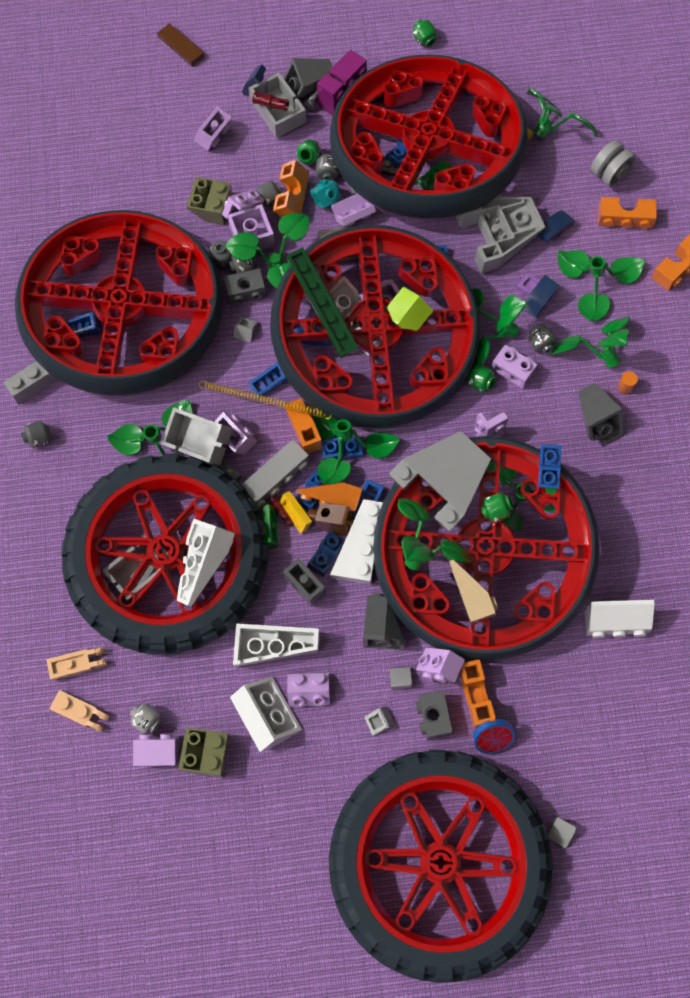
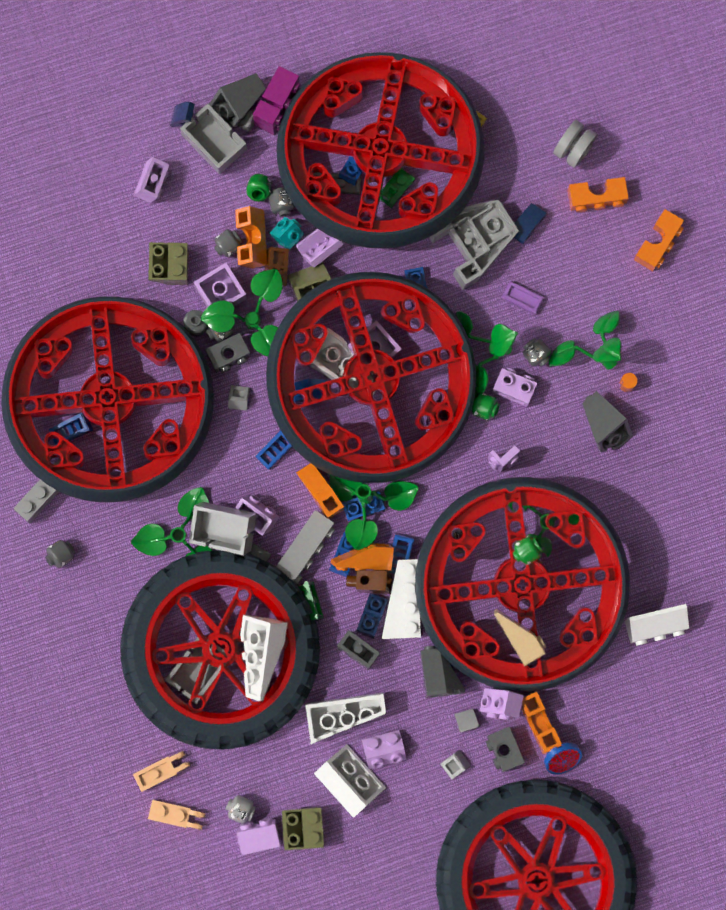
camera: 20 degrees left, 10 degrees up
reddish brown tile [157,23,204,66] -> none
yellow piece [199,381,331,419] -> none
lavender bracket [222,189,264,219] -> none
dark red pin [252,92,289,111] -> none
dark red piece [267,494,293,526] -> none
yellow tile [280,491,312,534] -> none
dark green plate [286,247,358,358] -> none
lime slope [387,287,434,331] -> none
light grey wedge [389,431,491,533] -> none
green plant [398,499,472,571] -> none
green head [412,19,437,47] -> none
dark blue slope [524,275,560,318] -> none
green plant [526,88,597,139] -> none
blue slope [538,444,562,488] -> none
light grey slope [548,817,577,848] -> none
green plant [558,250,645,322] -> none
none -> reddish brown hinge [264,247,289,288]

